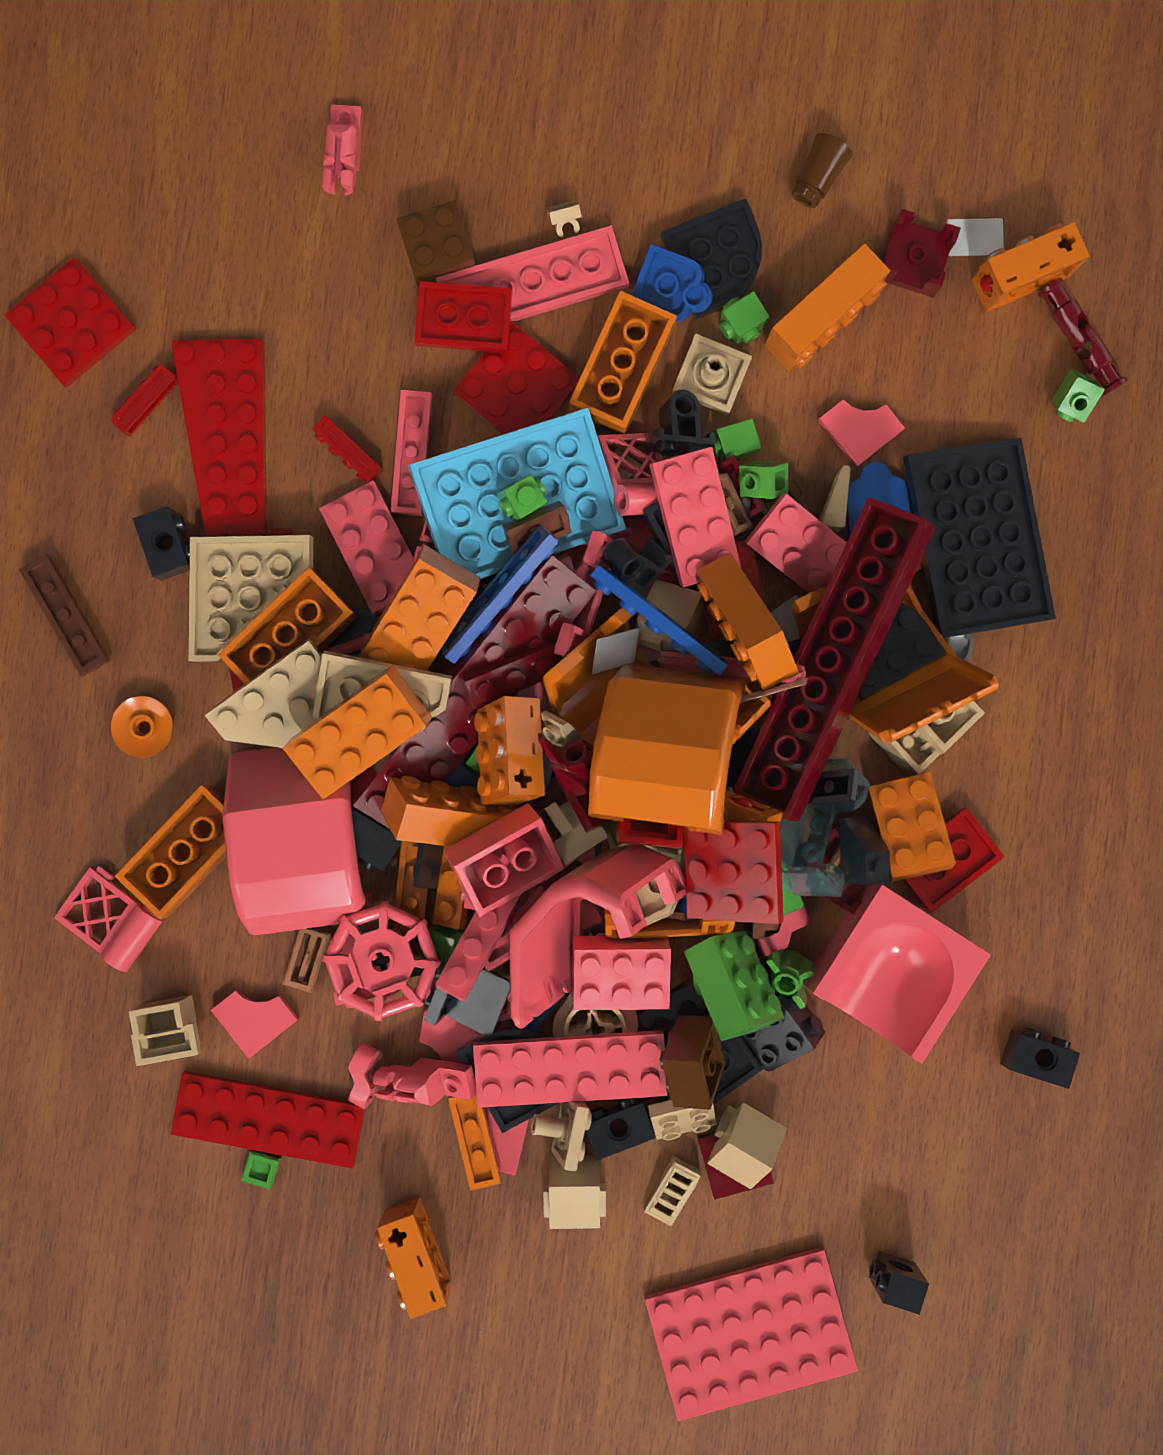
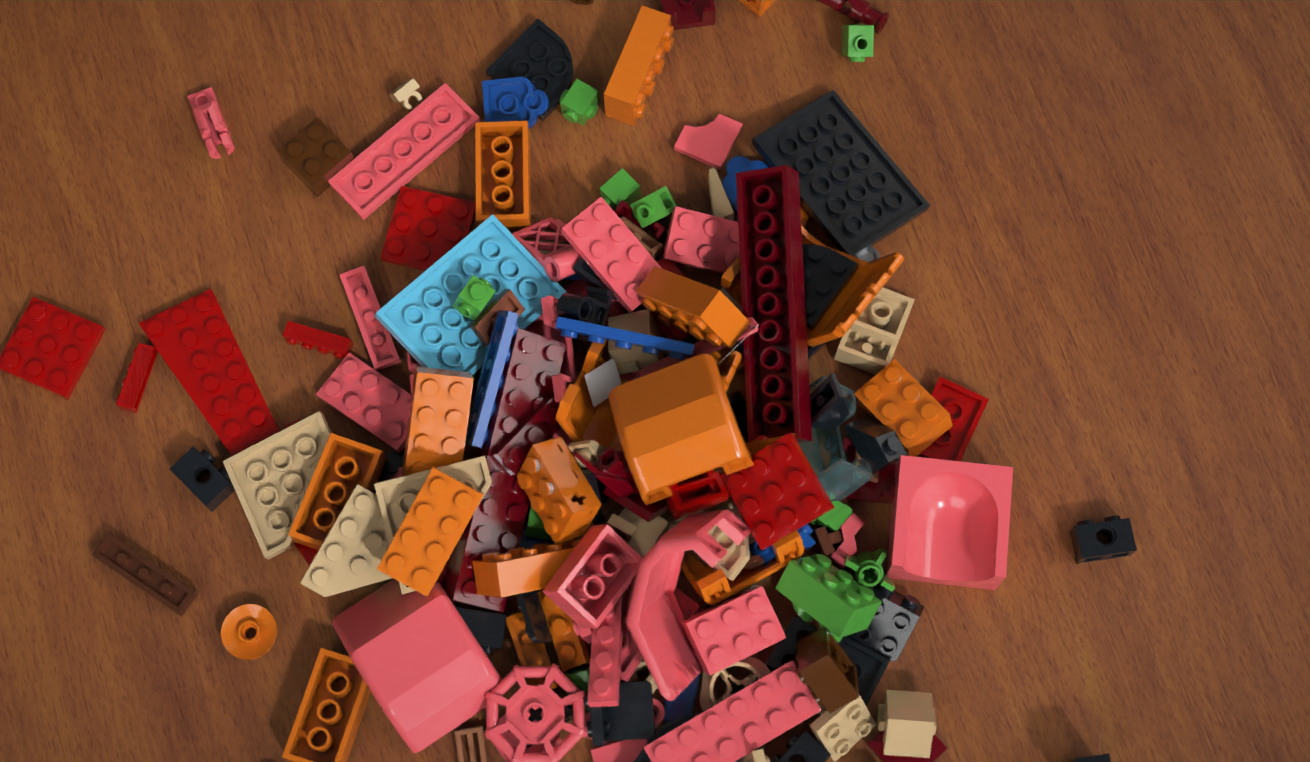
camera: 25 degrees left, 15 degrees down
red plate [414,281,513,353] -> none
black pin [646,389,716,456] -> none
tan plate [672,334,752,415] -> none

